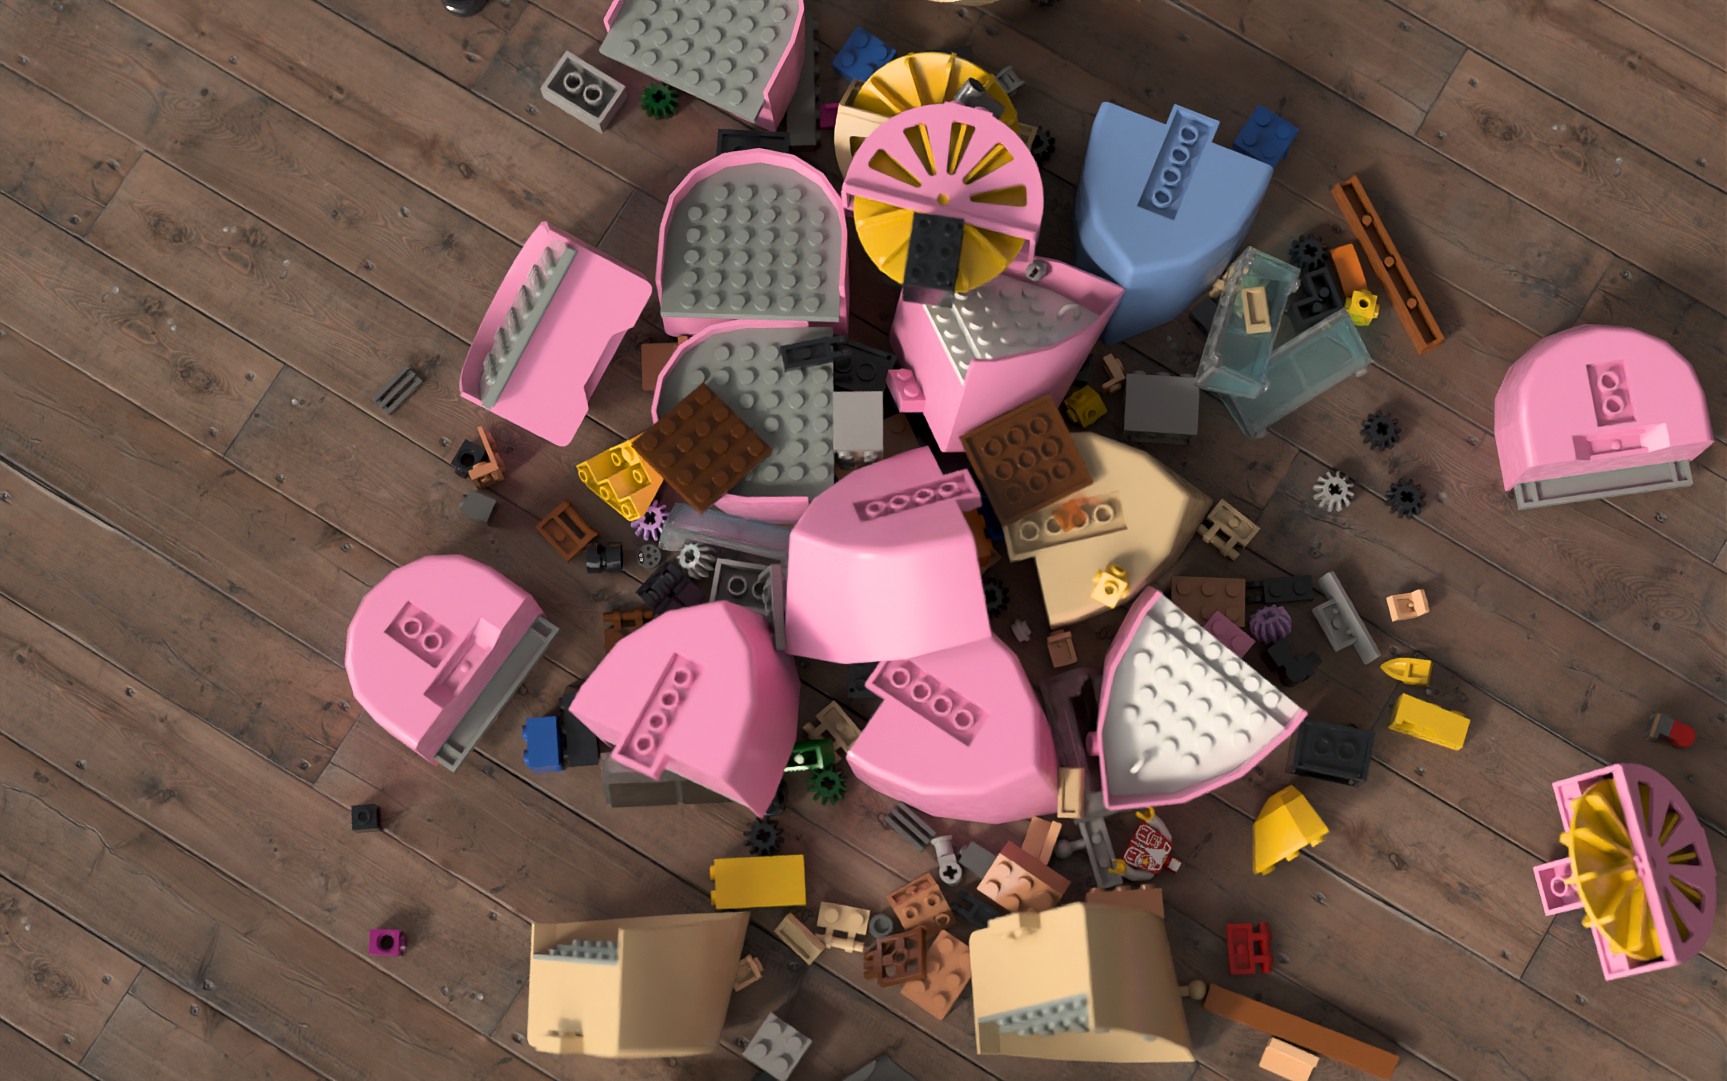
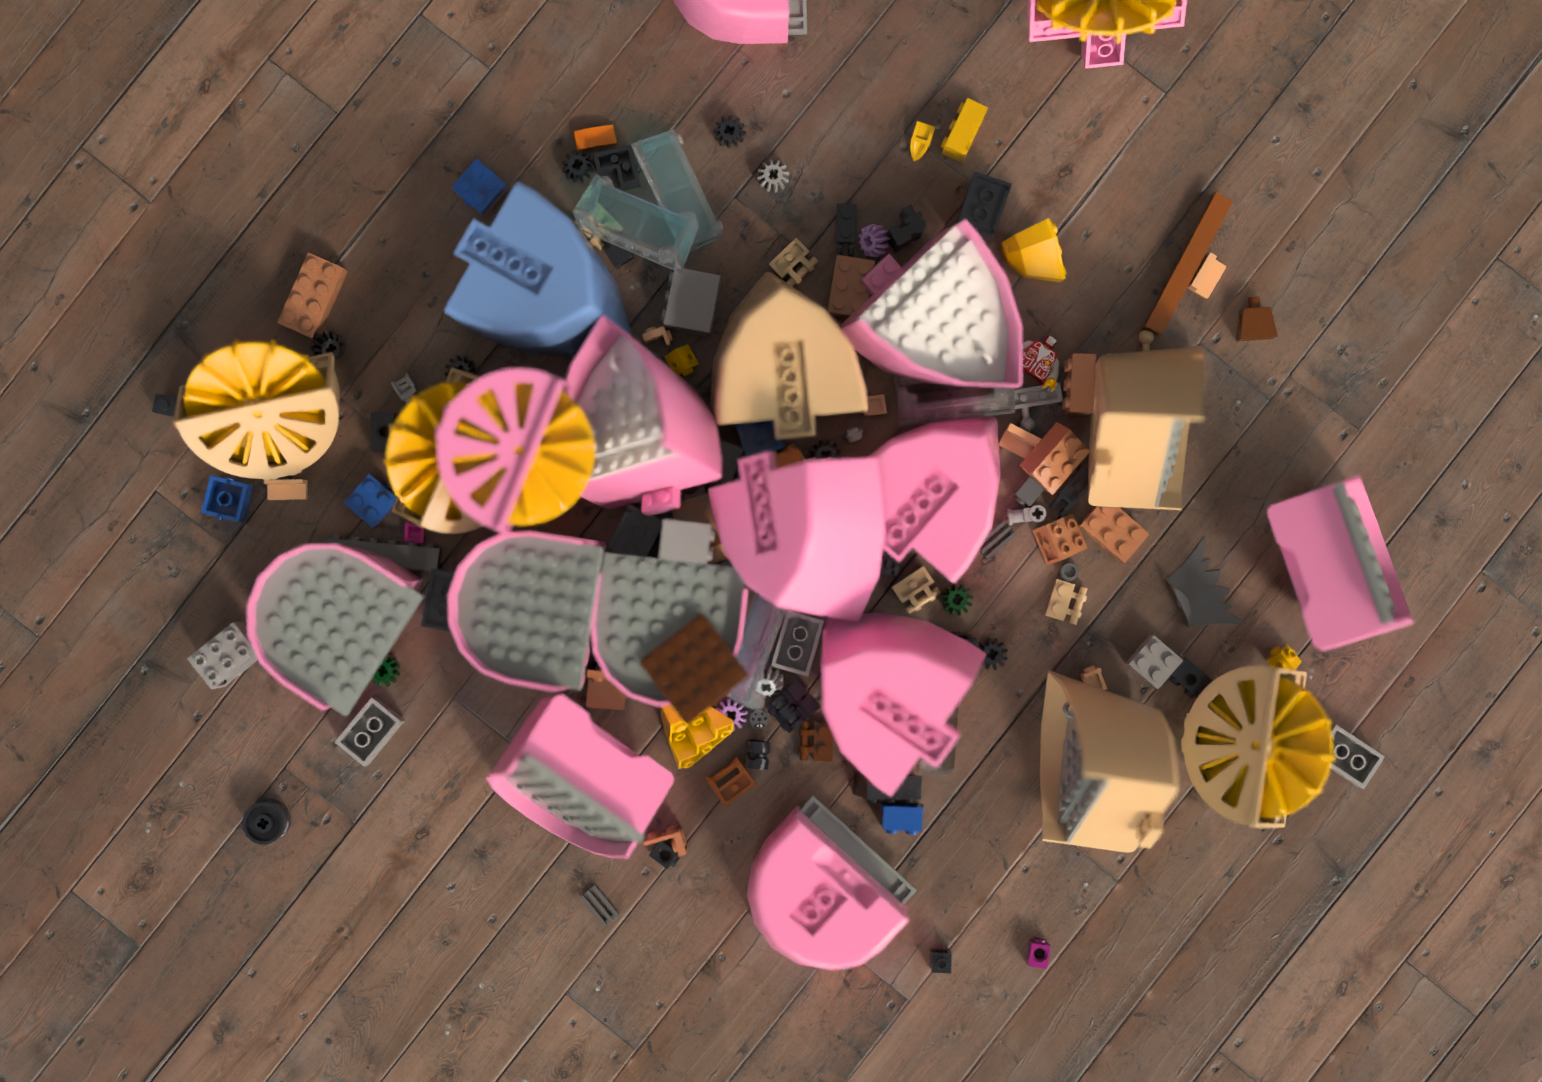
camera: 90 degrees left, 10 degrees up
dark grey brick [459,490,499,527] -> none
yellow panel [710,855,806,911] -> none
light grey wing [758,564,786,651] -> none
tan tile [774,913,826,965] -> none
black hinge [780,335,852,372] -> none
green brick [784,738,836,773] -> none
reddish brown piece [863,928,927,988] -> none
black container [902,212,964,309] -> none
dark grey piece [953,78,1005,120] -> none
reddish brown plate [959,393,1094,528] -> none
light grey hinge [1026,260,1047,282] -> none
clear orange tile [1052,499,1087,534] -> none
tan tile [1058,767,1085,818] -> none
bright pink tile [1086,731,1100,756] -> none
yellow brick [1091,563,1131,608] -> none
red plate [1226,922,1274,975] -> none
tan tile [1241,286,1271,334] -> none
light grey bracket [1312,571,1381,665] -> none
dark orange tile [1331,175,1445,355] -> none
yellow brick [1344,289,1380,326] -> none
black gear [1385,479,1426,520] -> none
light nougat bracket [1386,589,1429,621] -> none

